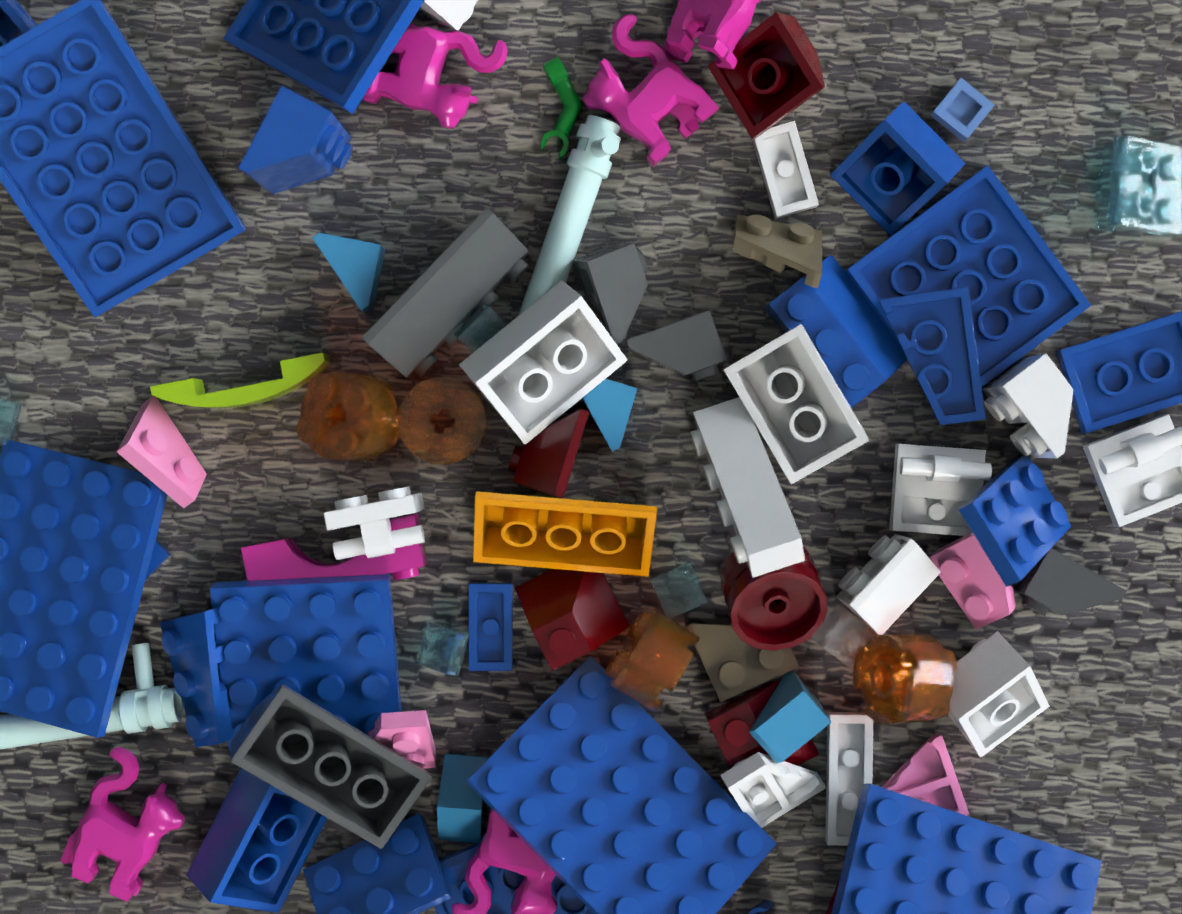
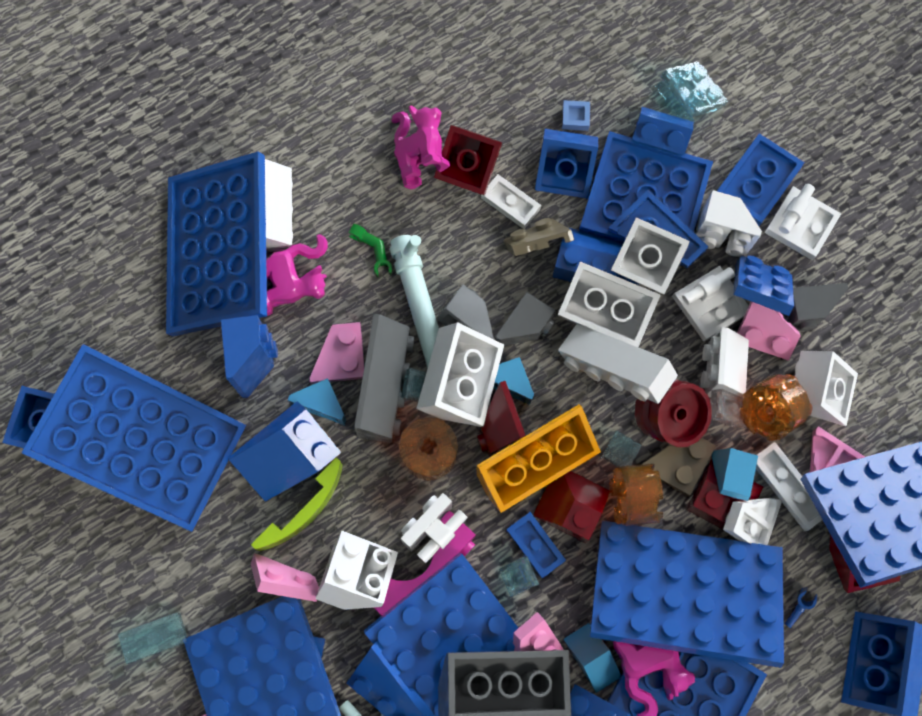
camera: 40 degrees left, 15 degrees down
clear orange brick [296,371,403,462] -> none
dark pink animal [582,14,719,167] -> none
none -> blue slope [228,401,341,502]
none -> bright pink wing [310,322,364,384]
none -> white slope [315,531,398,610]
none -> white slope [611,218,690,295]
none -> blue brick [632,107,694,155]

